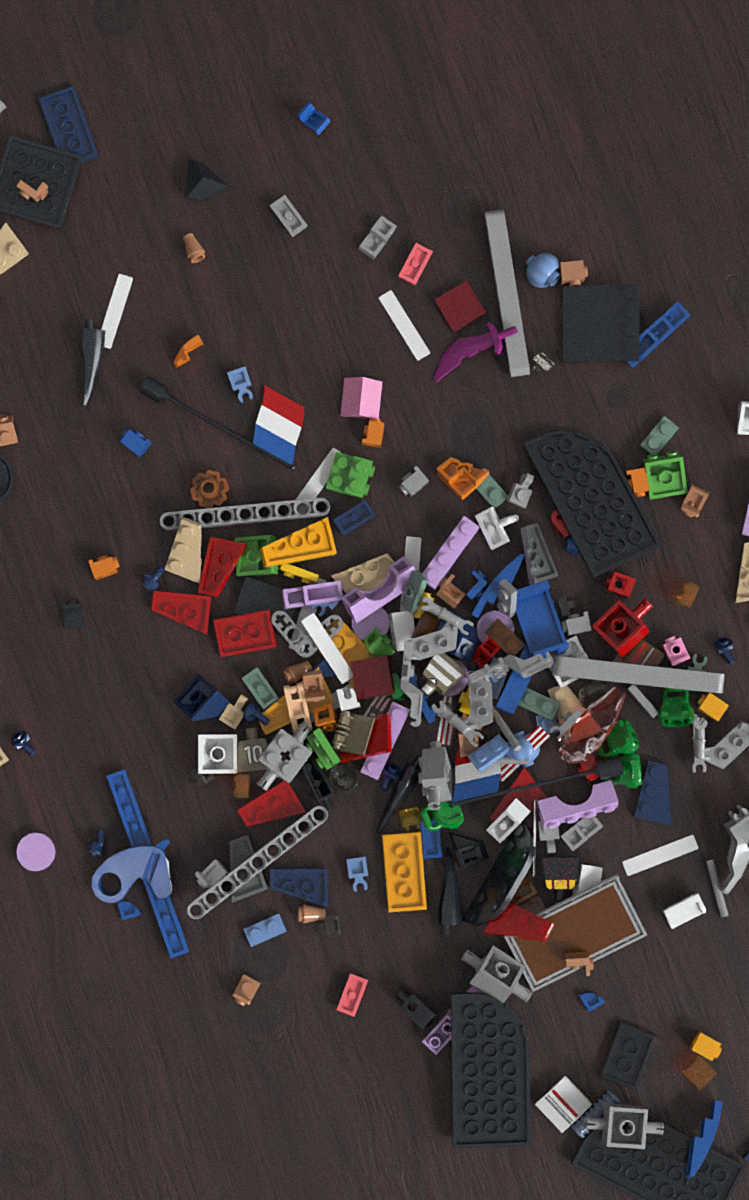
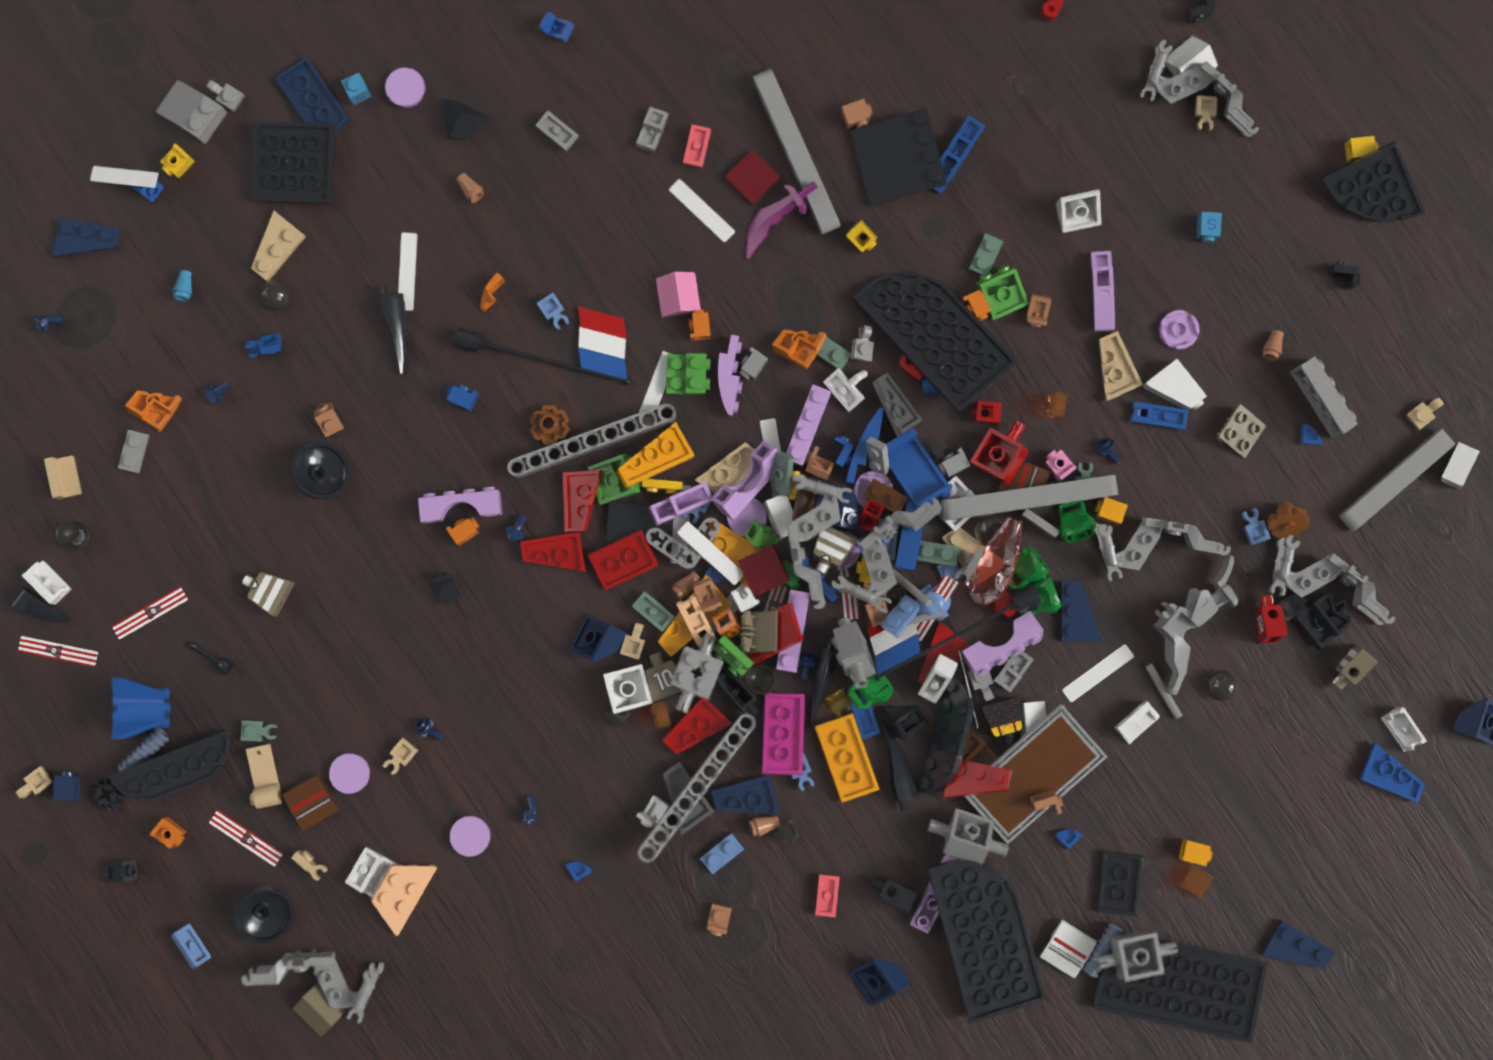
camera: 20 degrees left, 0 degrees up
nougat bracket [17,180,48,203] -> none
animal [91,839,172,903] -> none
blue plate [107,769,190,958] -> none
tan wing [165,517,202,583] -> none
dark blue plate [243,704,270,726] -> none
dark blue plate [333,500,375,536] -> none
medium blue plant [526,253,560,288] -> none
clear smoke tile [531,352,555,374] -> none
blue slope [685,1100,723,1178] -> none
none -> dark azure brick [341,73,372,105]
none -> lavender tile [385,68,425,108]
none -> lavender arch [418,487,502,523]
none -> lavender slope [718,335,743,418]
none -> dark pink tile [762,693,805,775]
none -> yellow brick [846,220,877,252]
none -> dark blue slope [849,958,910,1006]

